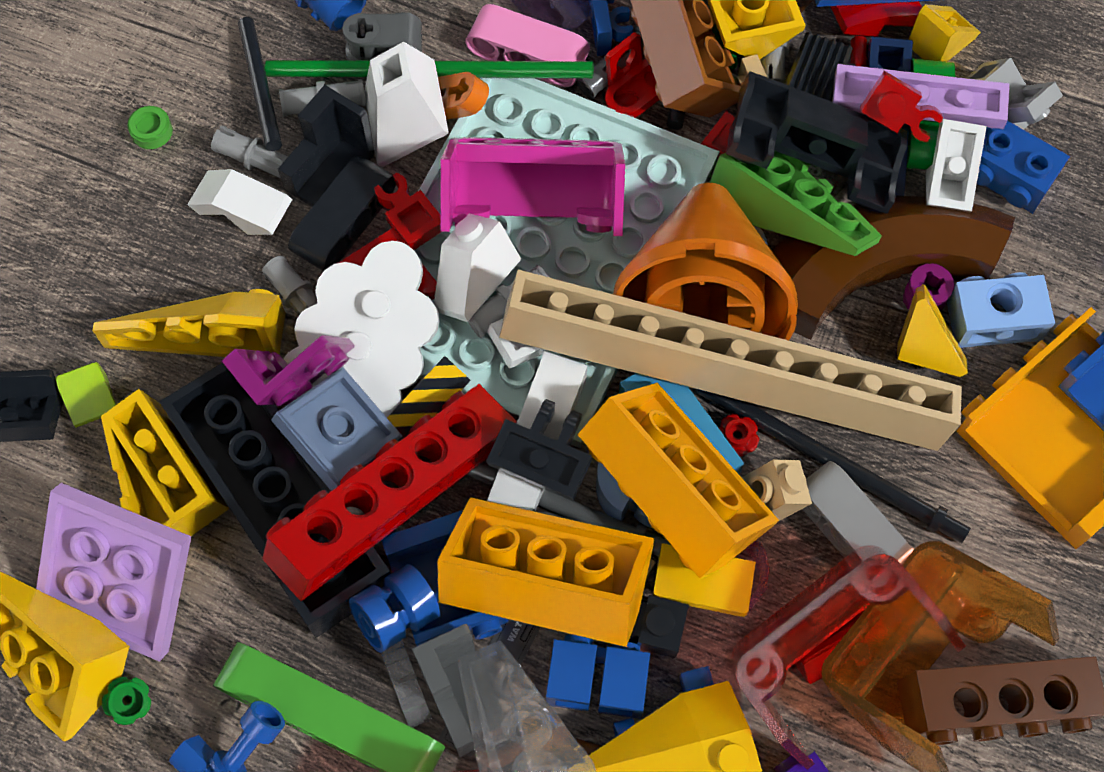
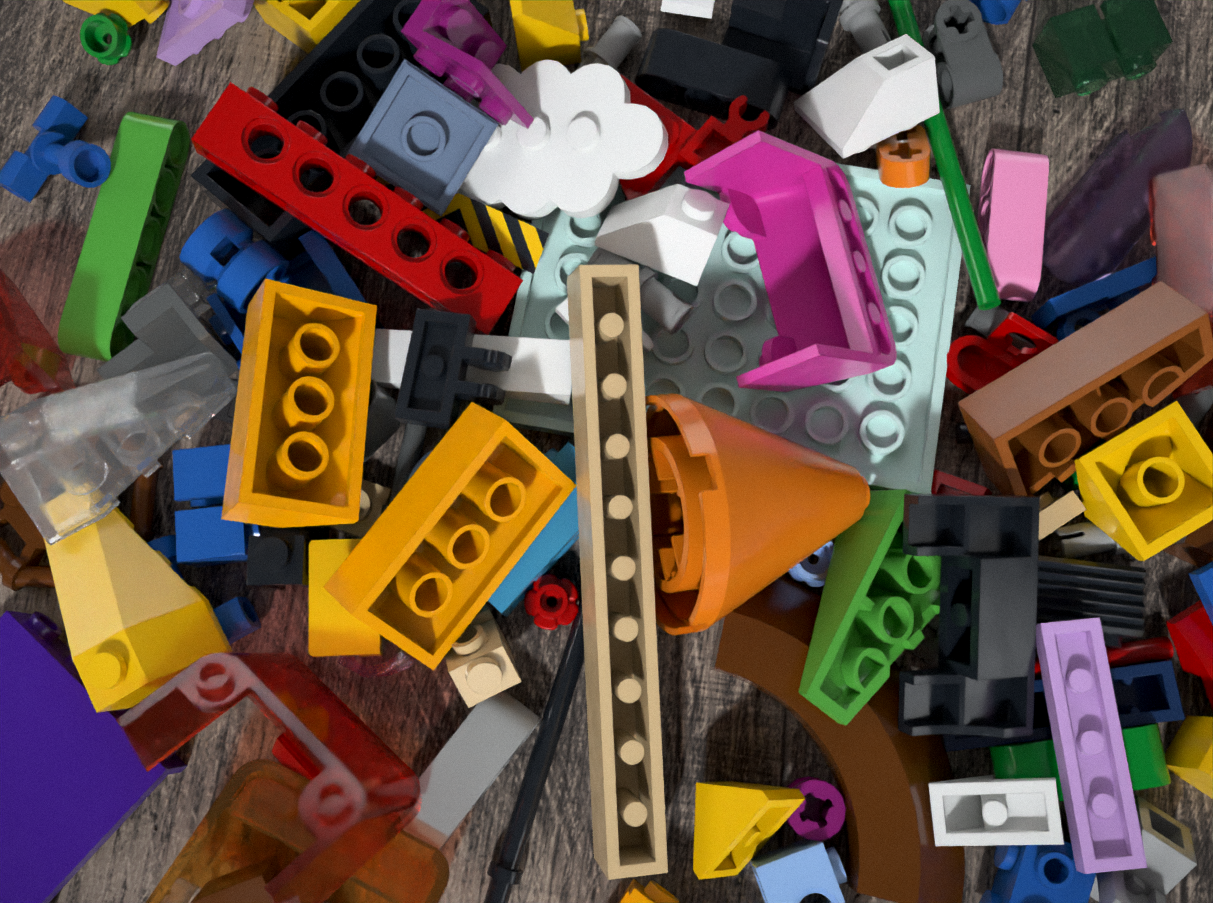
camera: 80 degrees right, 10 degrees up
red plate [860,71,943,142] -> none

